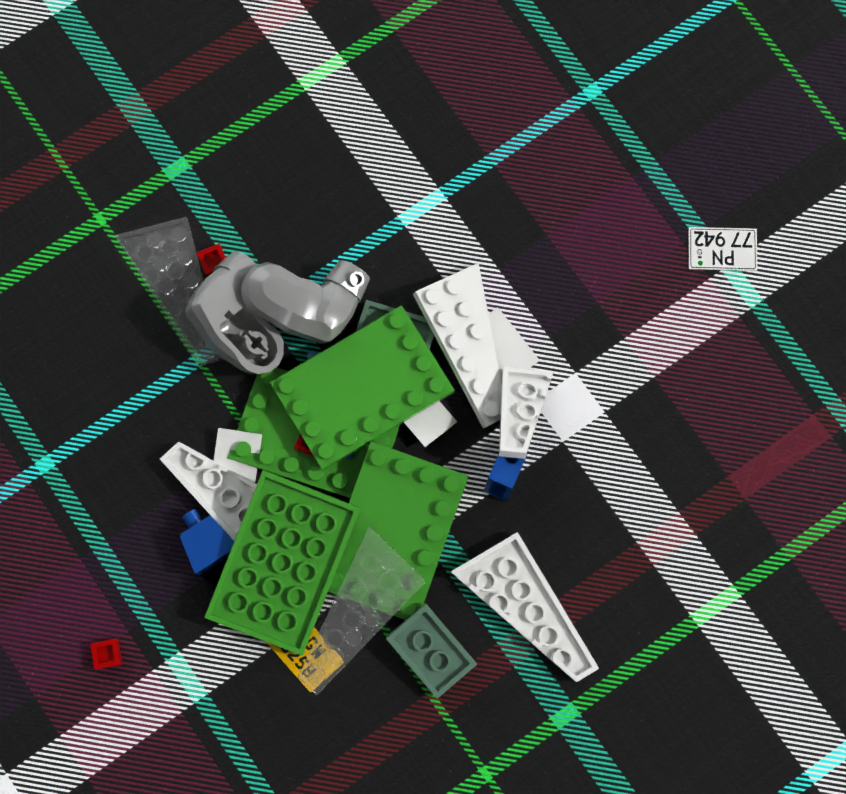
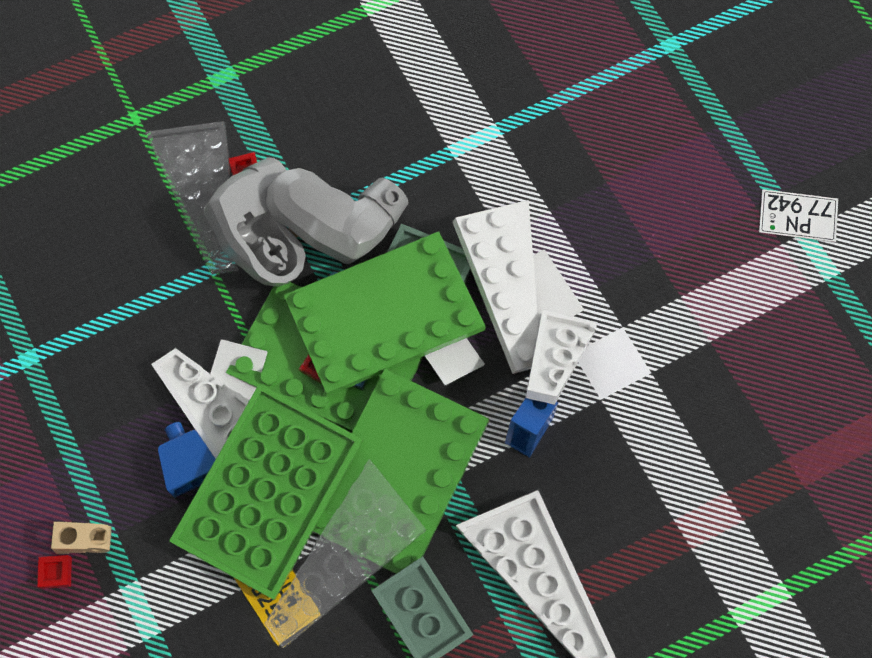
camera: 10 degrees right, 10 degrees down
none -> tan leg [51,522,112,554]

